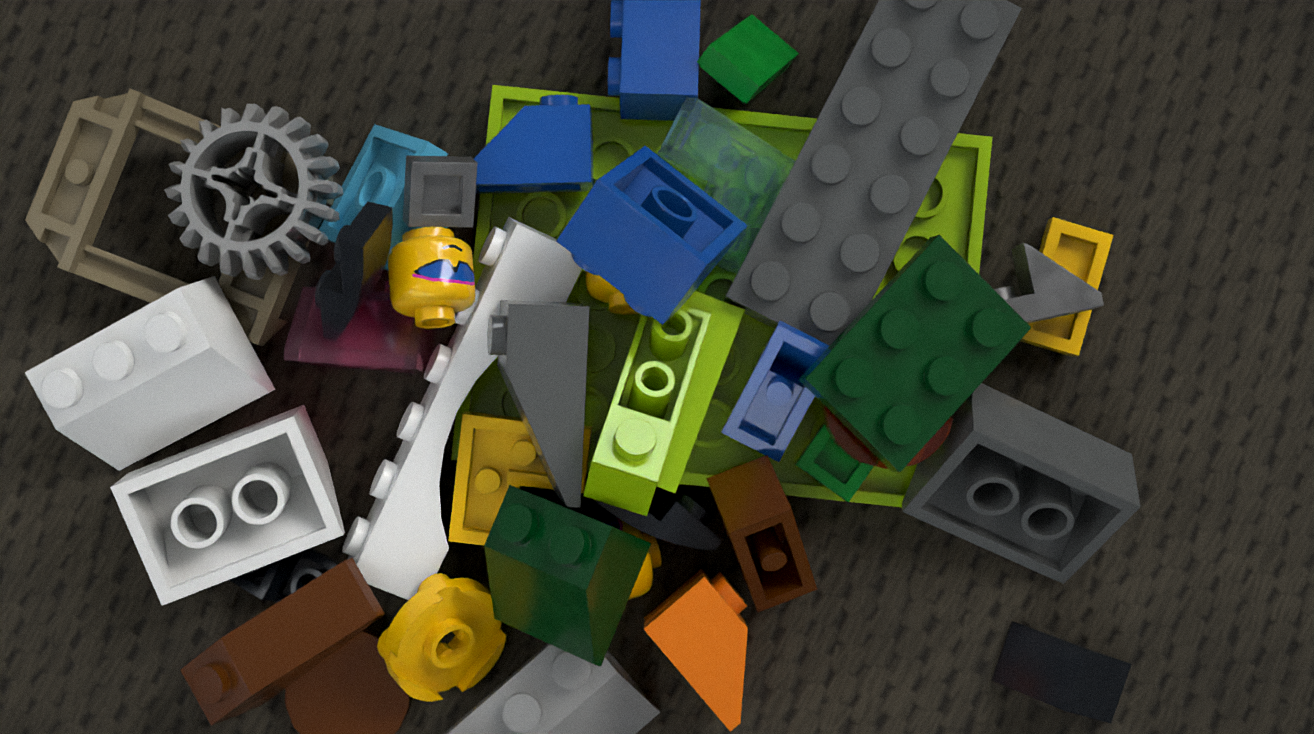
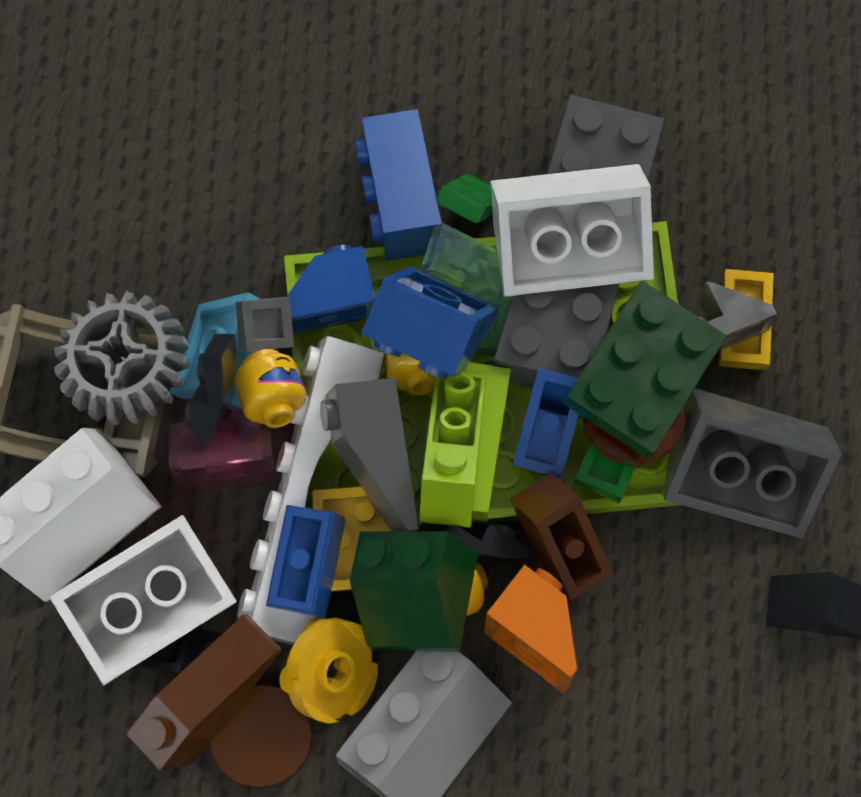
camera: 15 degrees left, 15 degrees down
none -> blue slope [266,505,345,618]
none -> white slope [490,164,654,296]

